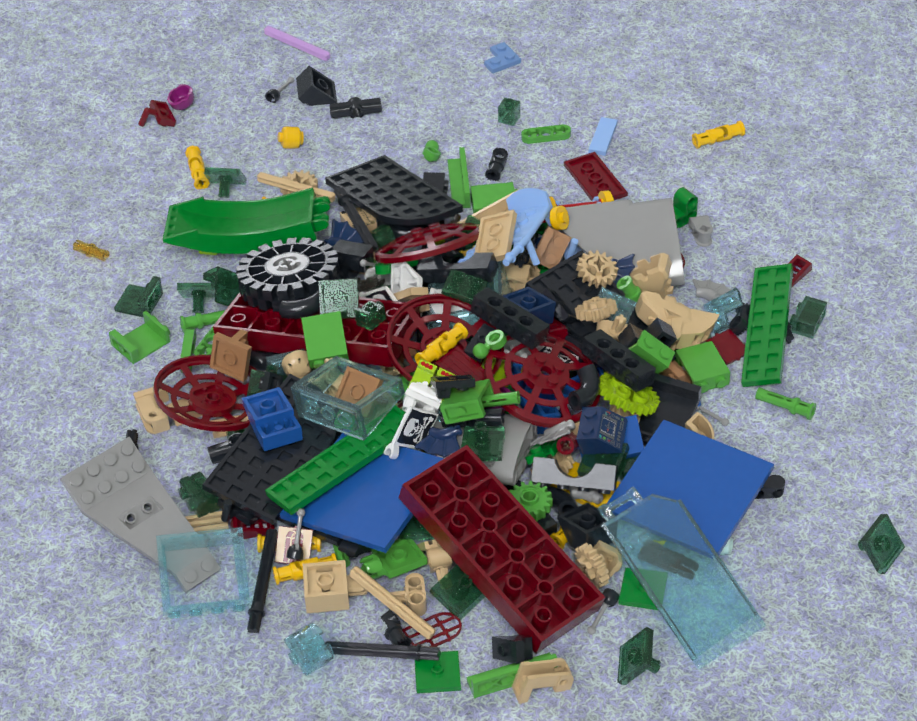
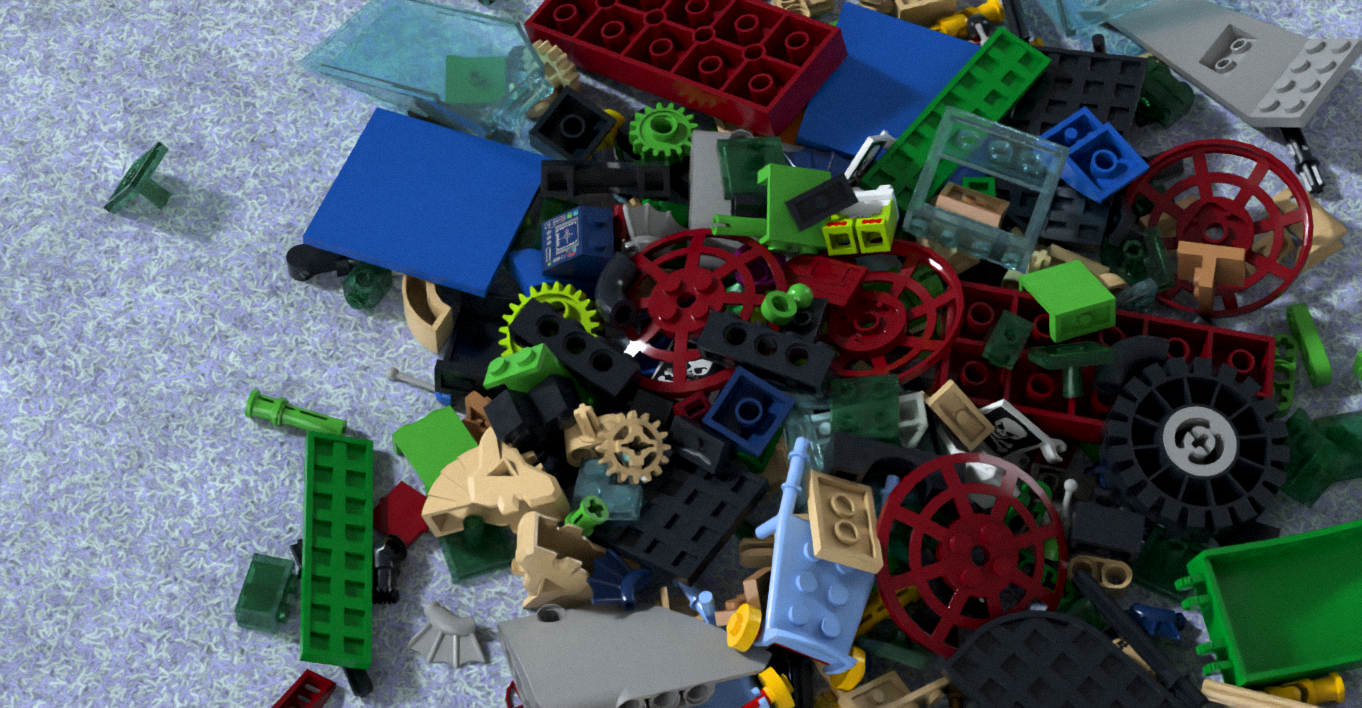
camera: 165 degrees right, 10 degrees up
bright green pin [180,310,225,333] -> none
yellow piece [414,323,468,364] -> none
tan gear [576,250,618,288] -> none
clear light blue plate [703,288,743,335] -> none

